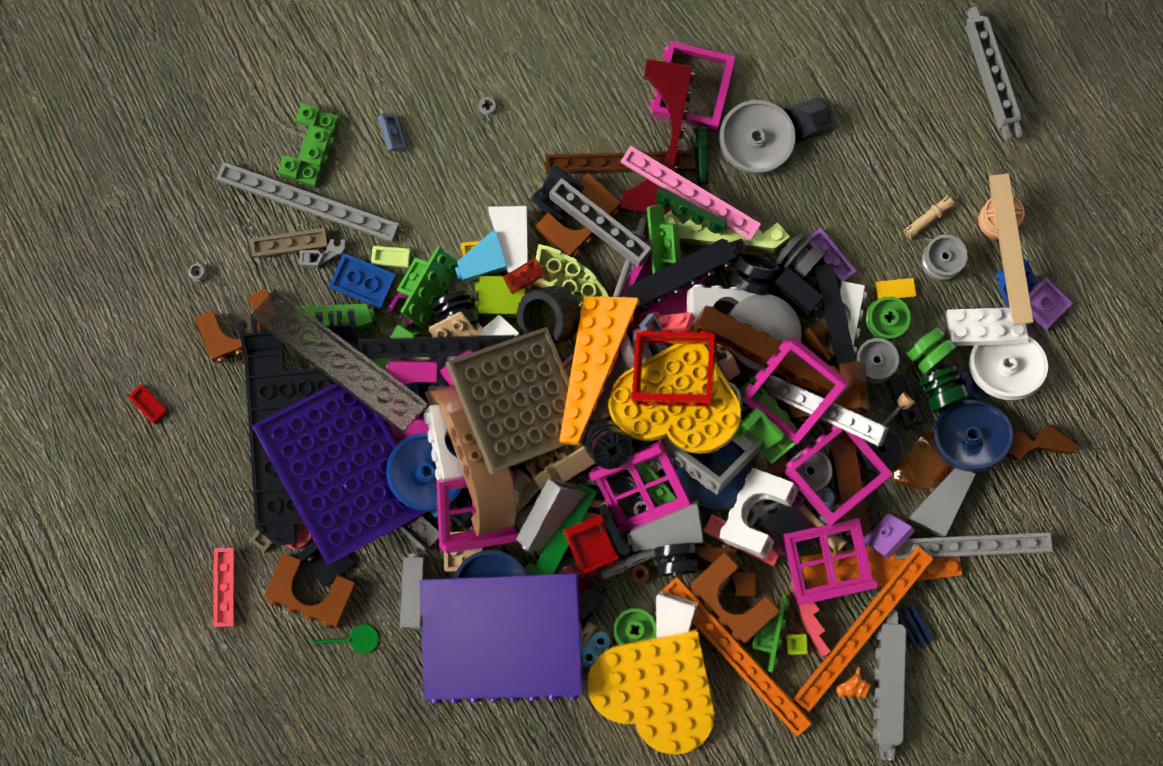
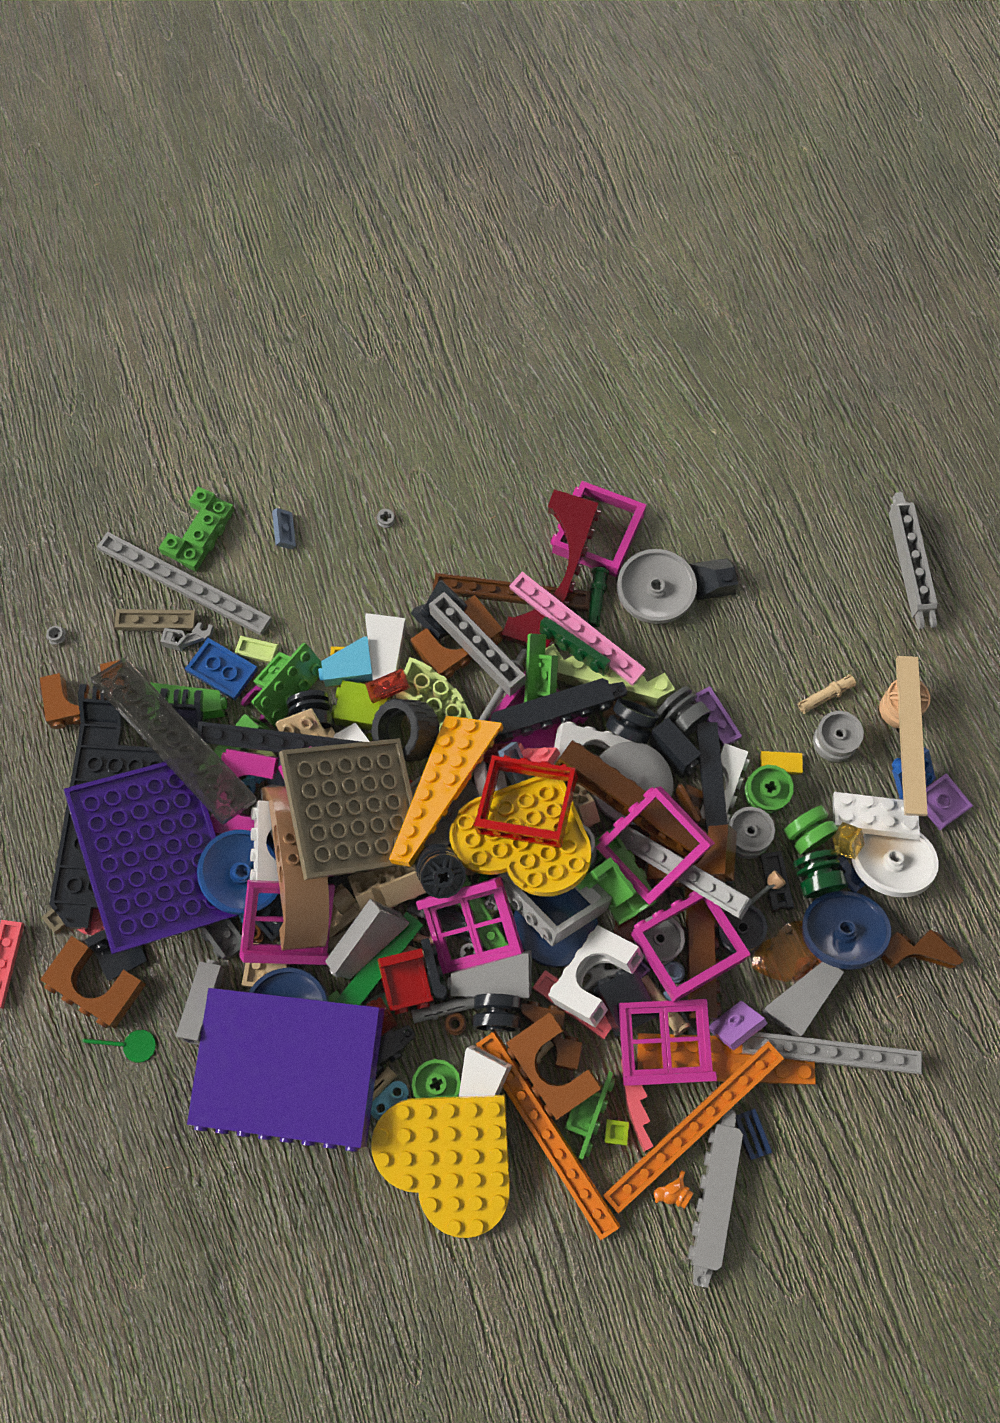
camera: 10 degrees right, 10 degrees down
none -> clear yellow brick [832,822,865,860]

